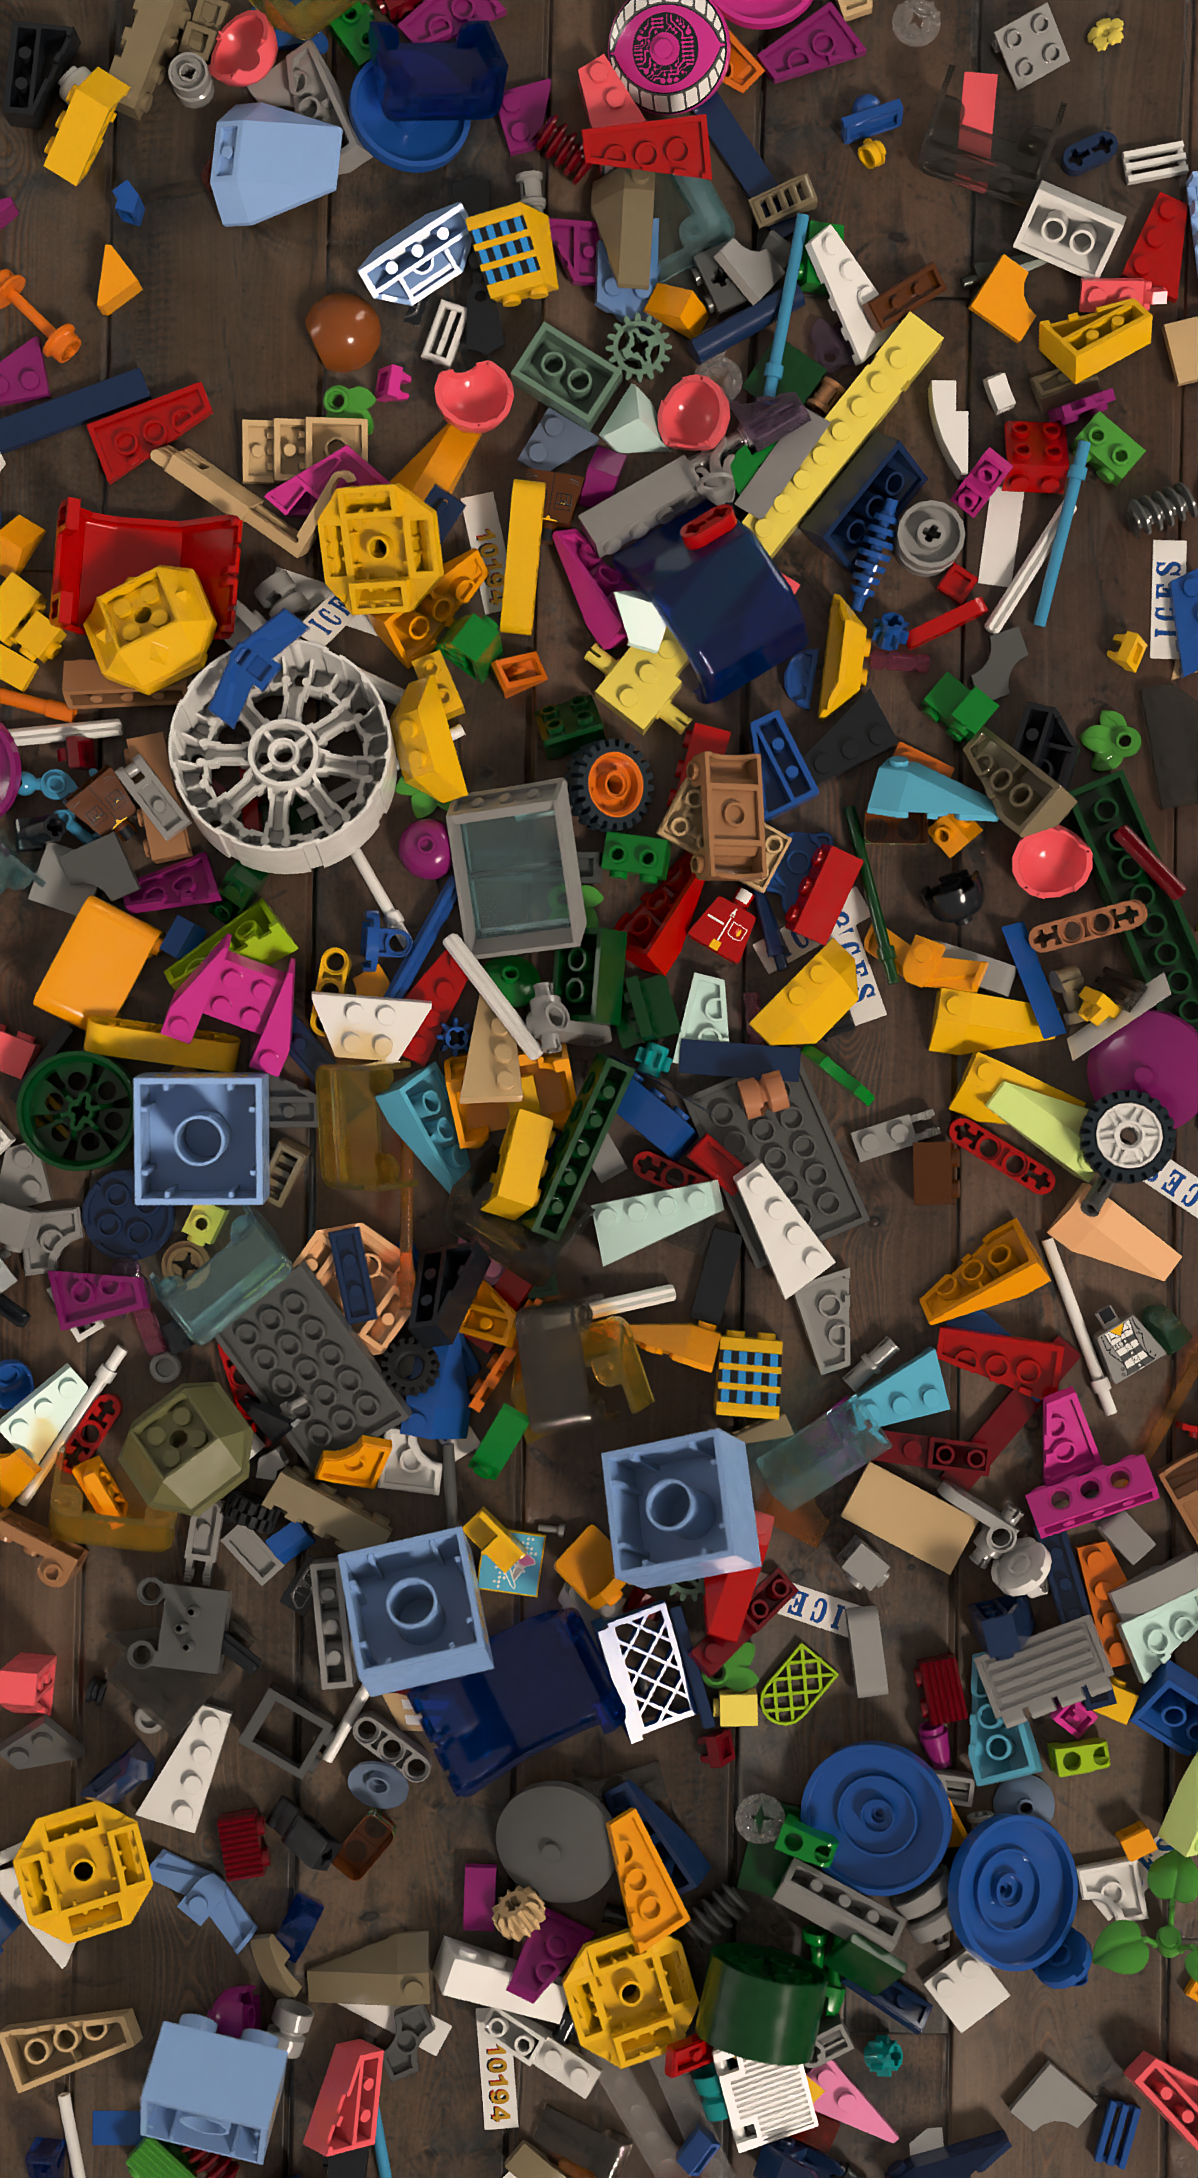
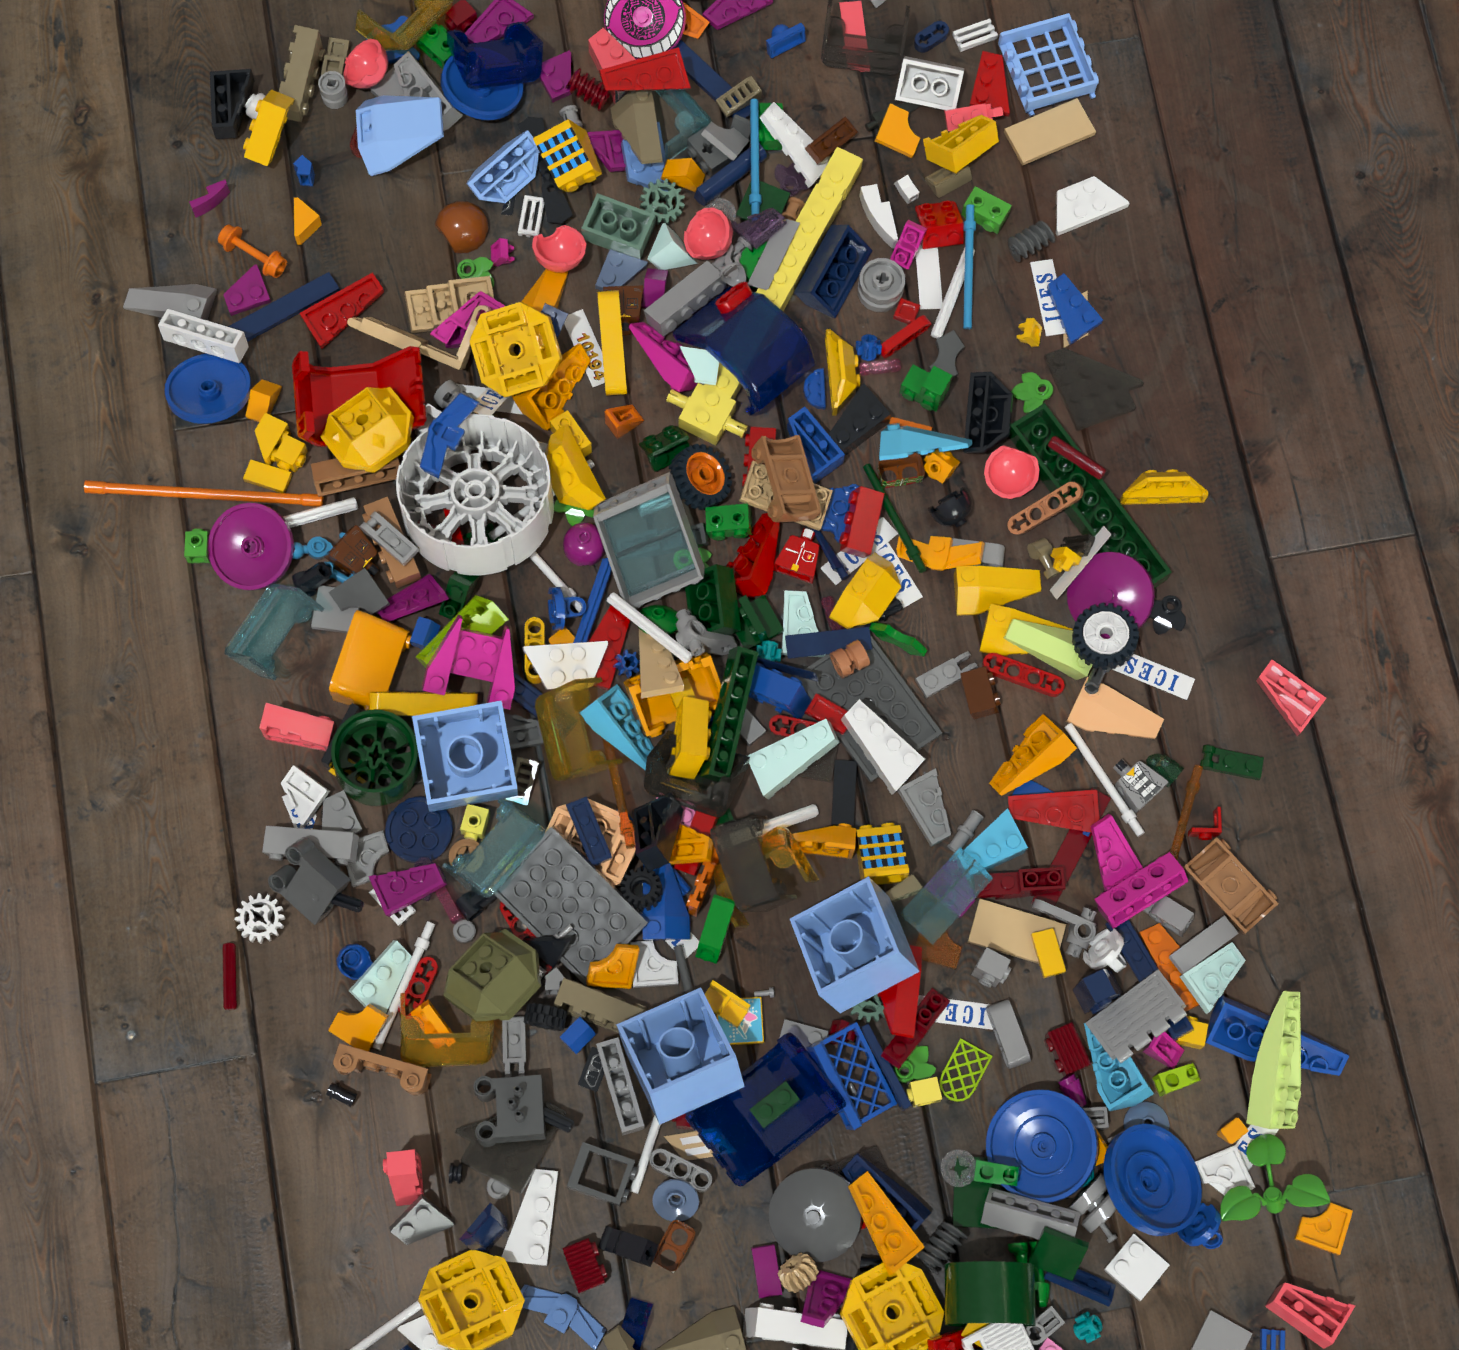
camera: 15 degrees left, 15 degrees down
dark red tile [57,735,96,771] -> none
light grey tile [220,1525,286,1586] -> none
green wedge [434,613,504,685] -> none
light orange bracket [554,1525,631,1611] -> none
dark red tile [697,1728,736,1768] -> none
blue piece [850,497,899,612] -> none
yellow plate [858,138,886,169] -> none
dark tan wedge [963,725,1078,838] -> none
blue sticker [1001,921,1067,1039] -> none
magenta wing [1047,388,1116,425] -> none
none -> dark green brick [749,1081,801,1129]
none -> yellow tile [1031,928,1066,978]

